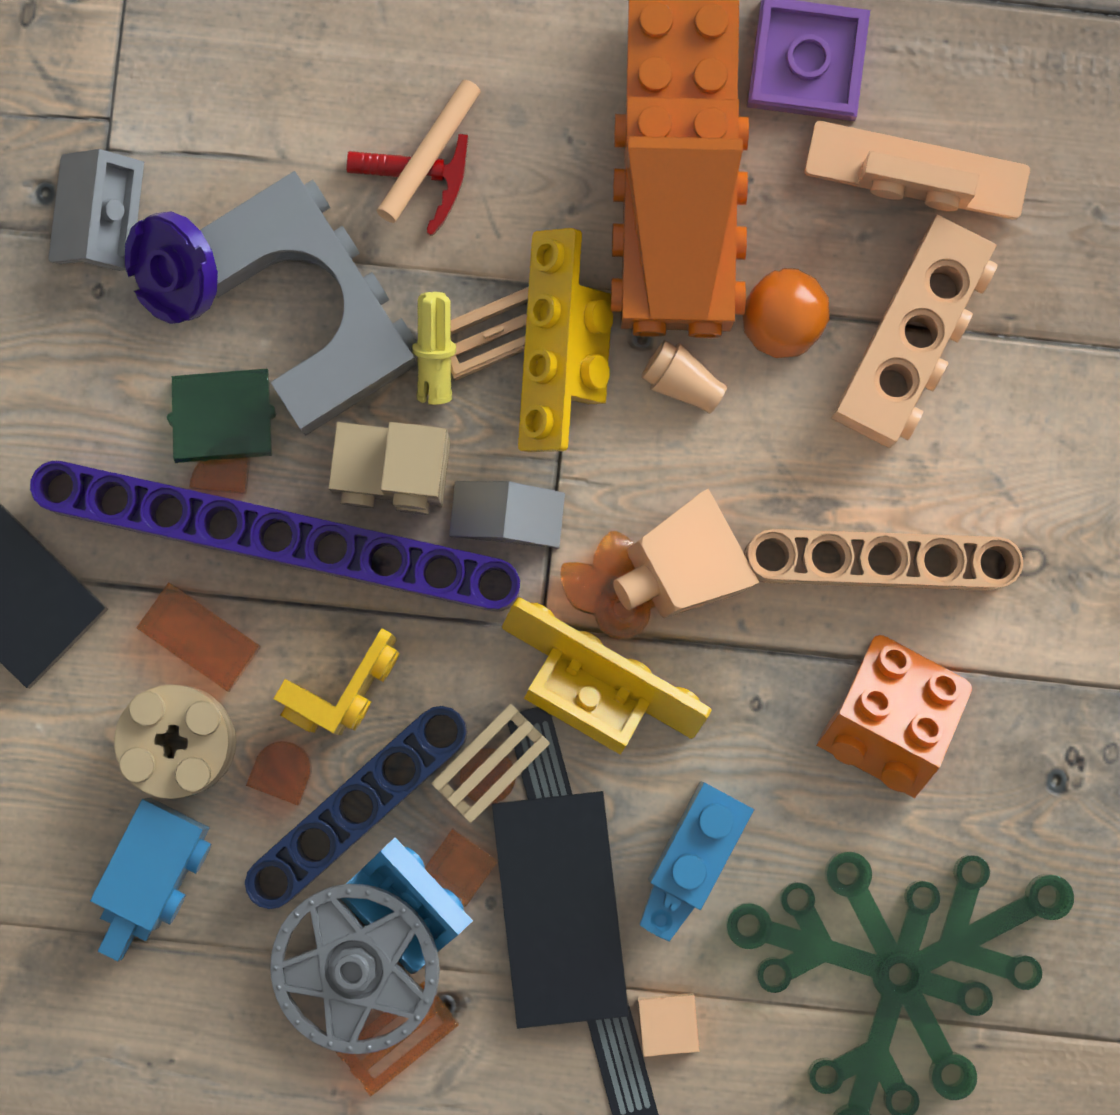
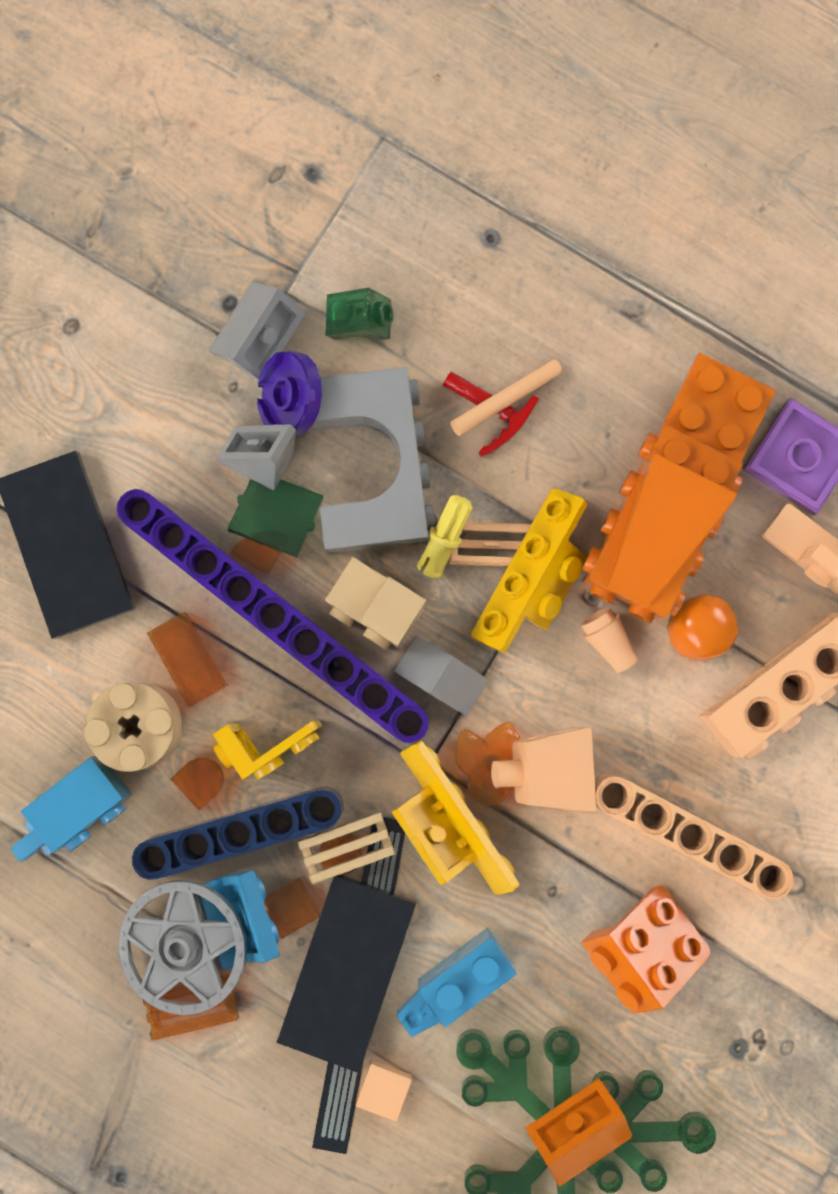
camera: 30 degrees right, 0 degrees up
none -> light grey slope [216,424,296,490]
none -> clear green bracket [325,287,394,340]
none -> orange panel [525,1078,632,1186]

